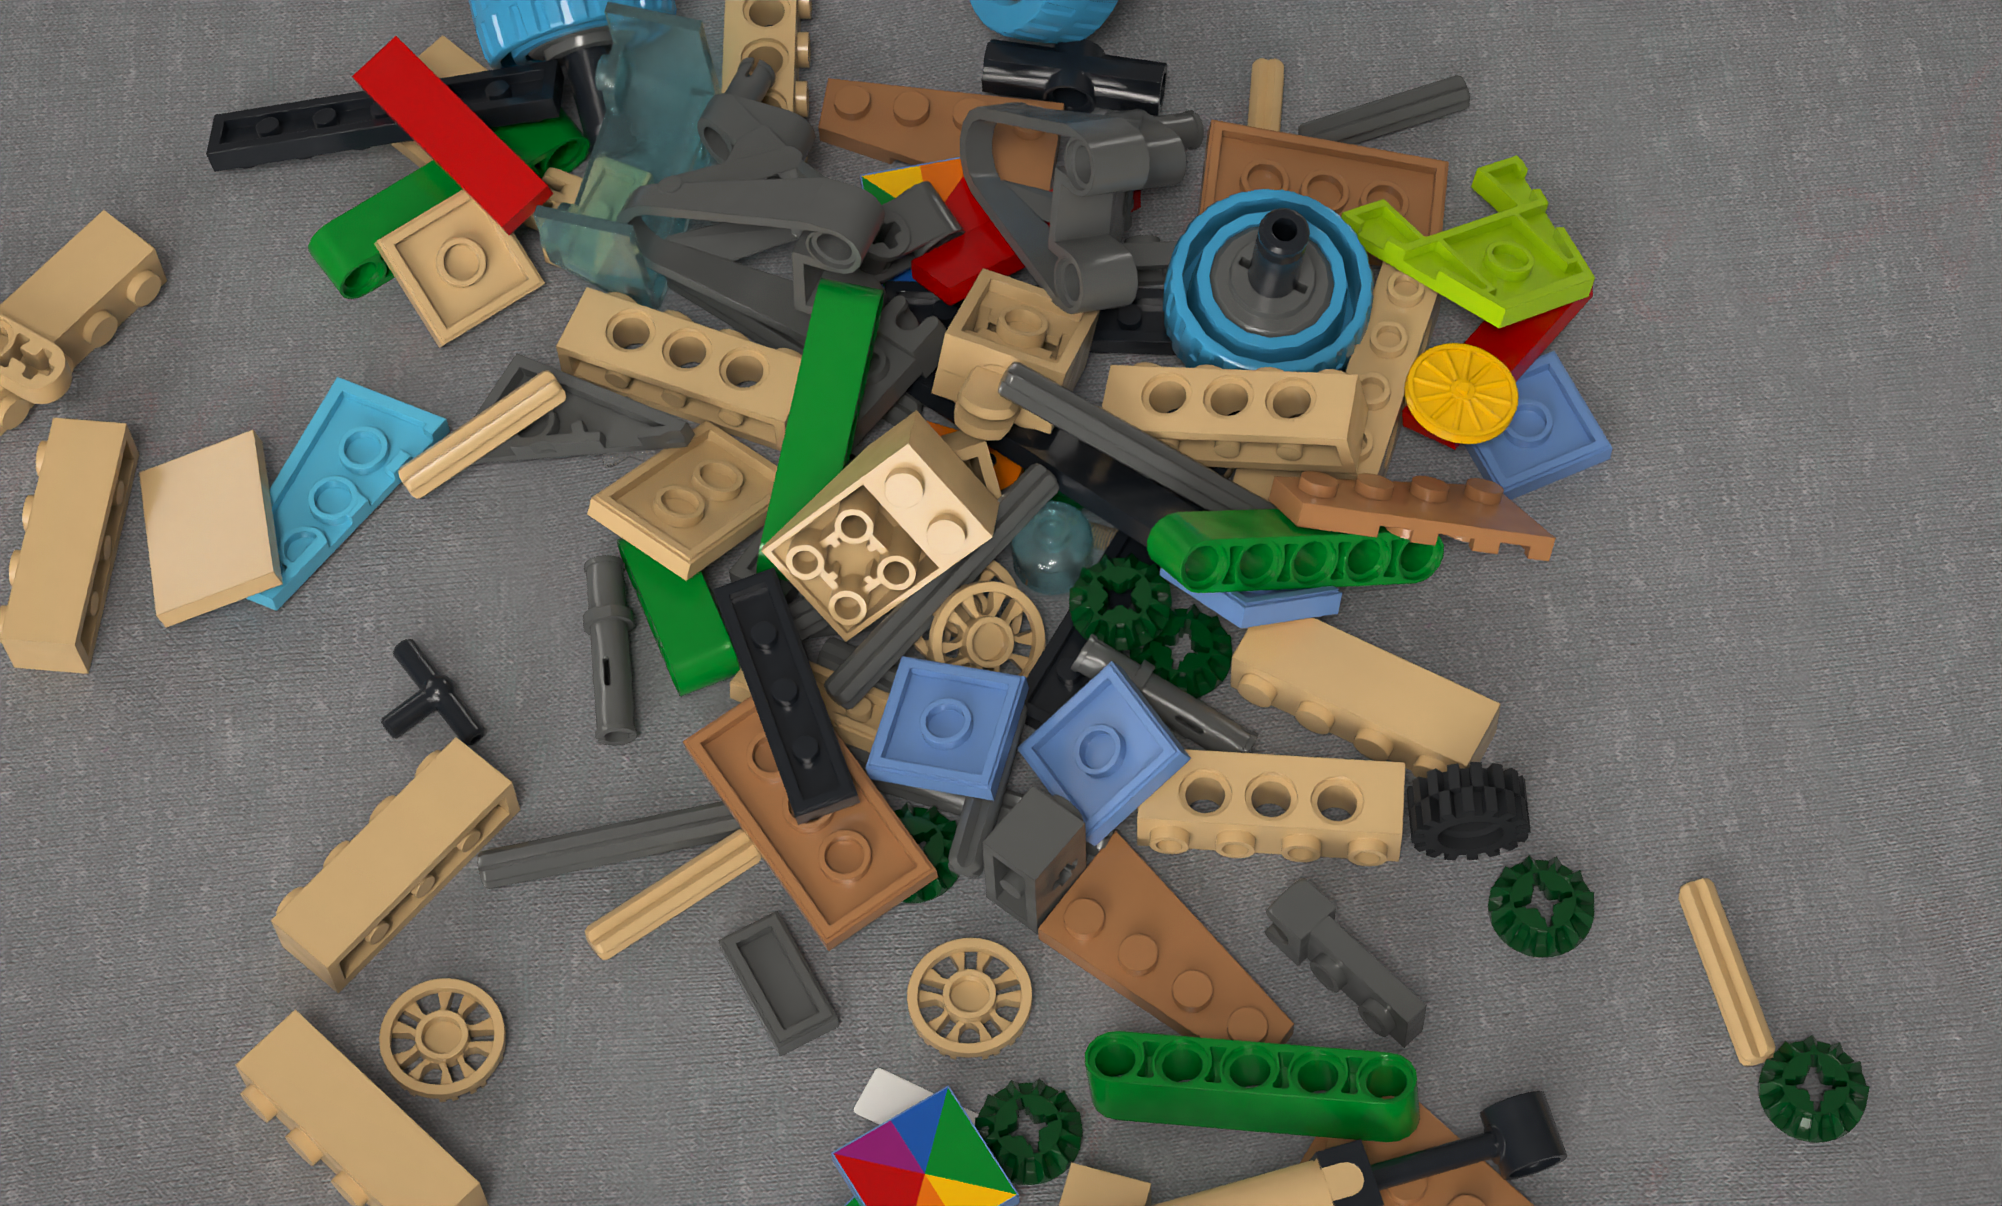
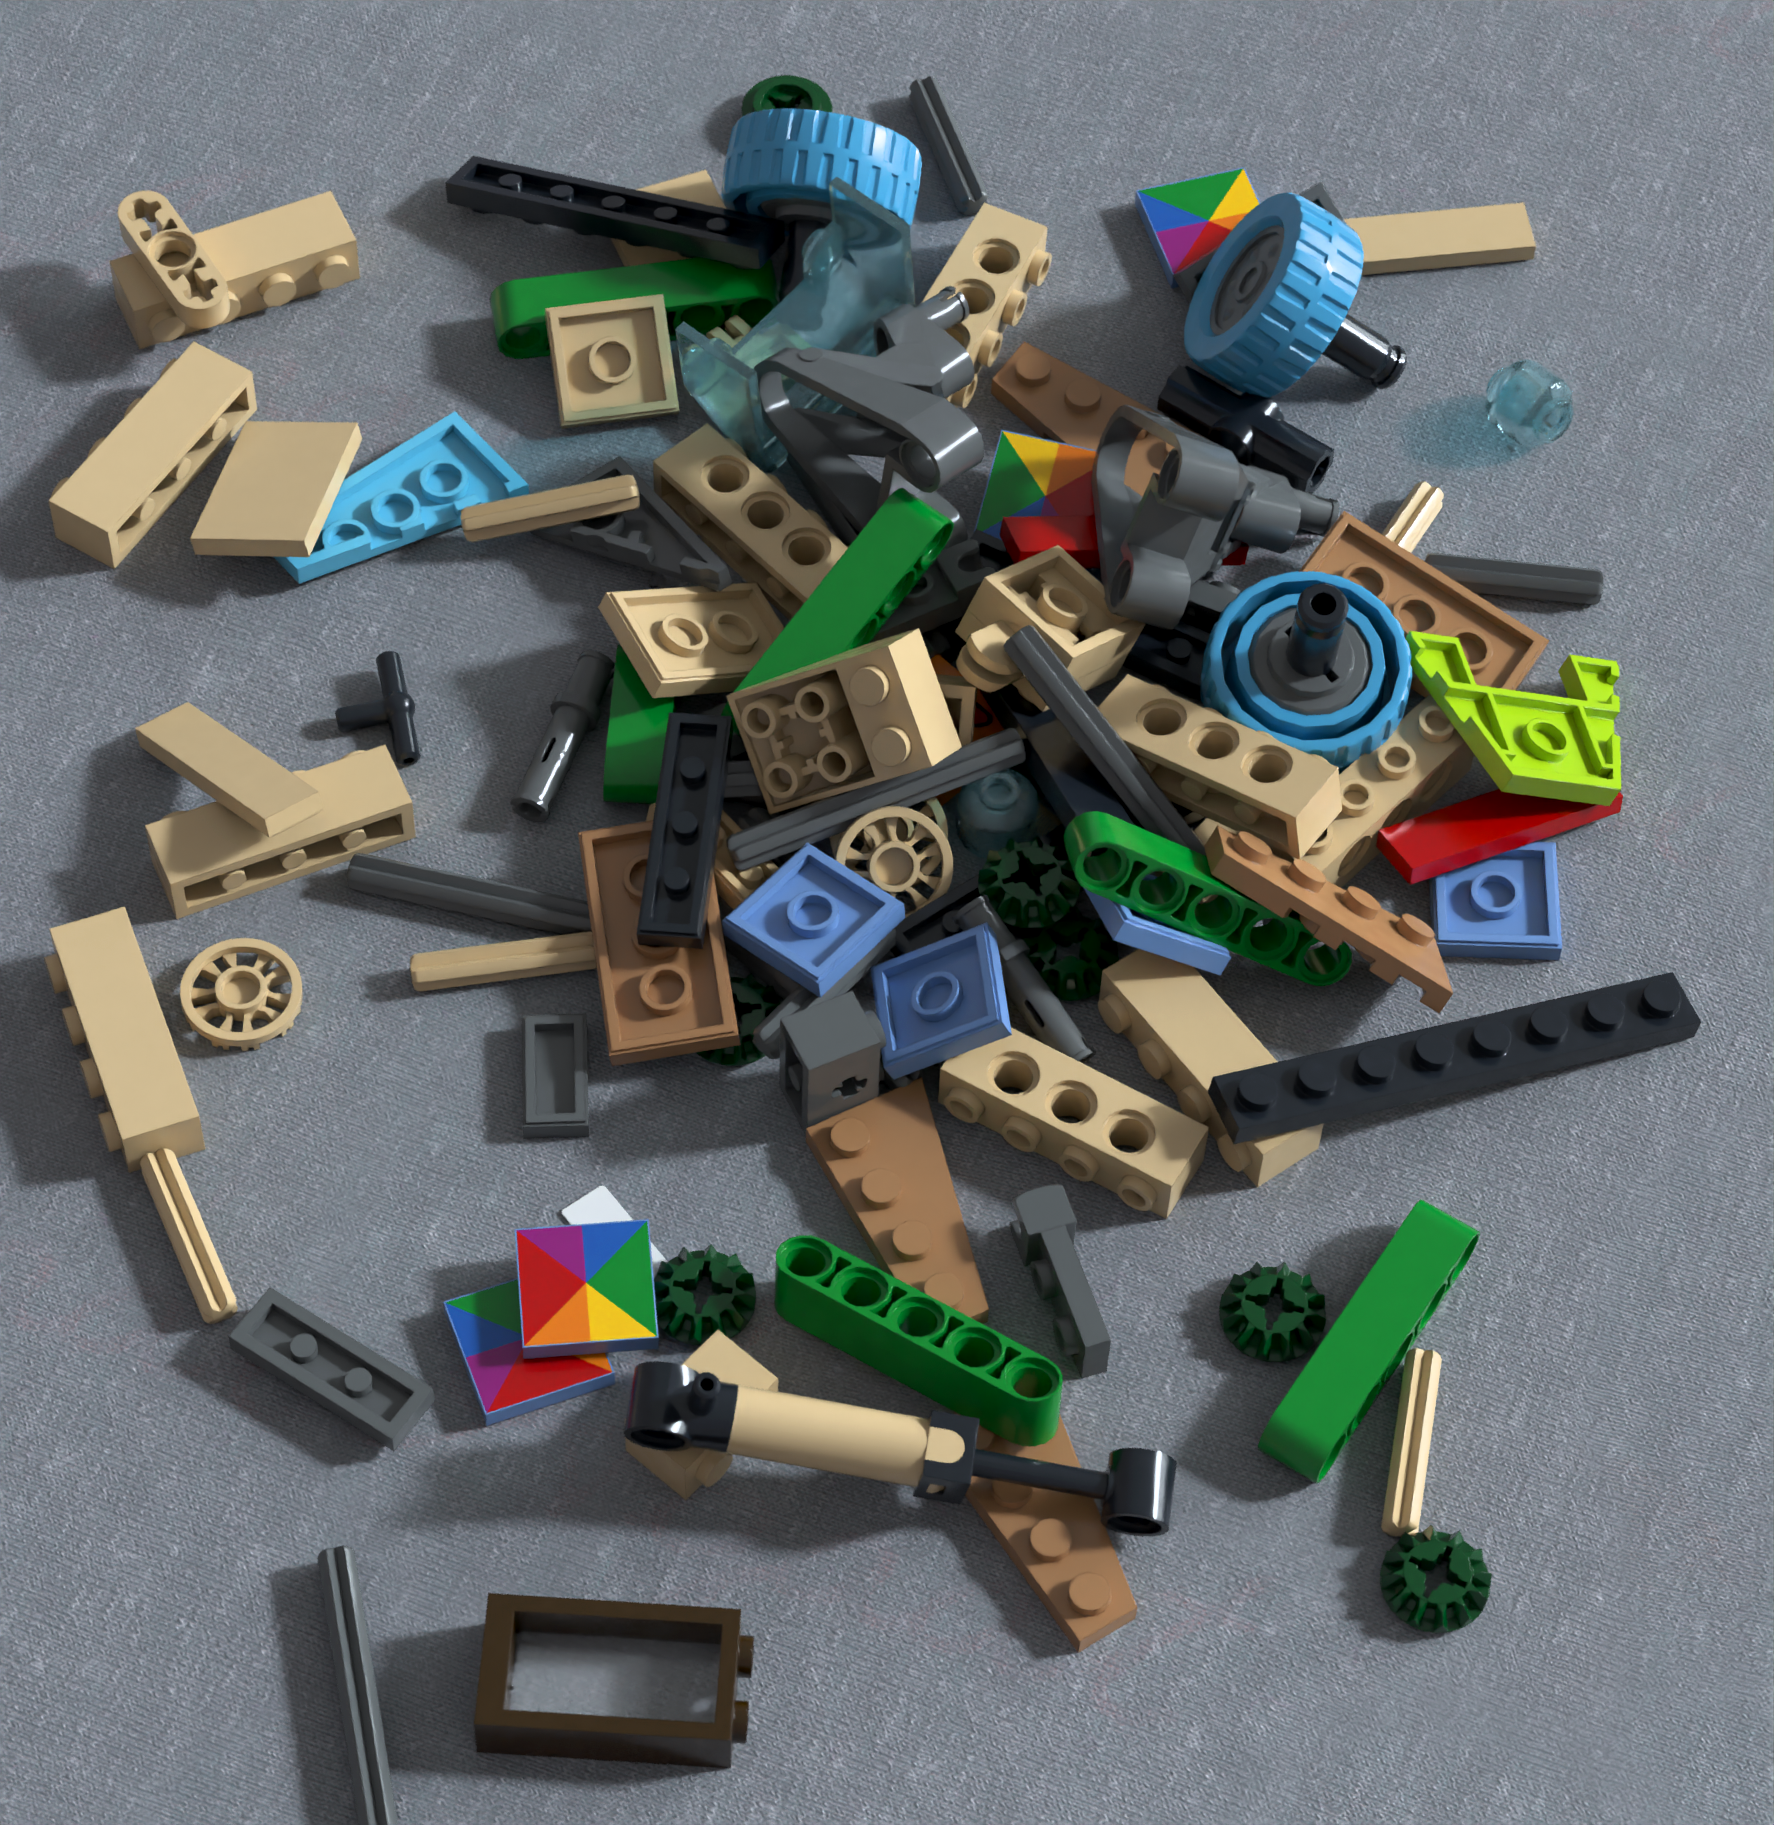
camera: 20 degrees right, 5 degrees down
red tile [352,36,554,235] -> none
dark grey piece [858,181,965,284] -> none
tan wheel [907,938,1032,1060] -> none
yellow wheel [1404,343,1519,444] -> none
black tyre [1407,762,1531,861] -> none
none -> tan tile [135,702,323,838]
none -> black plate [1208,972,1701,1144]
none -> green beam [1258,1199,1480,1484]

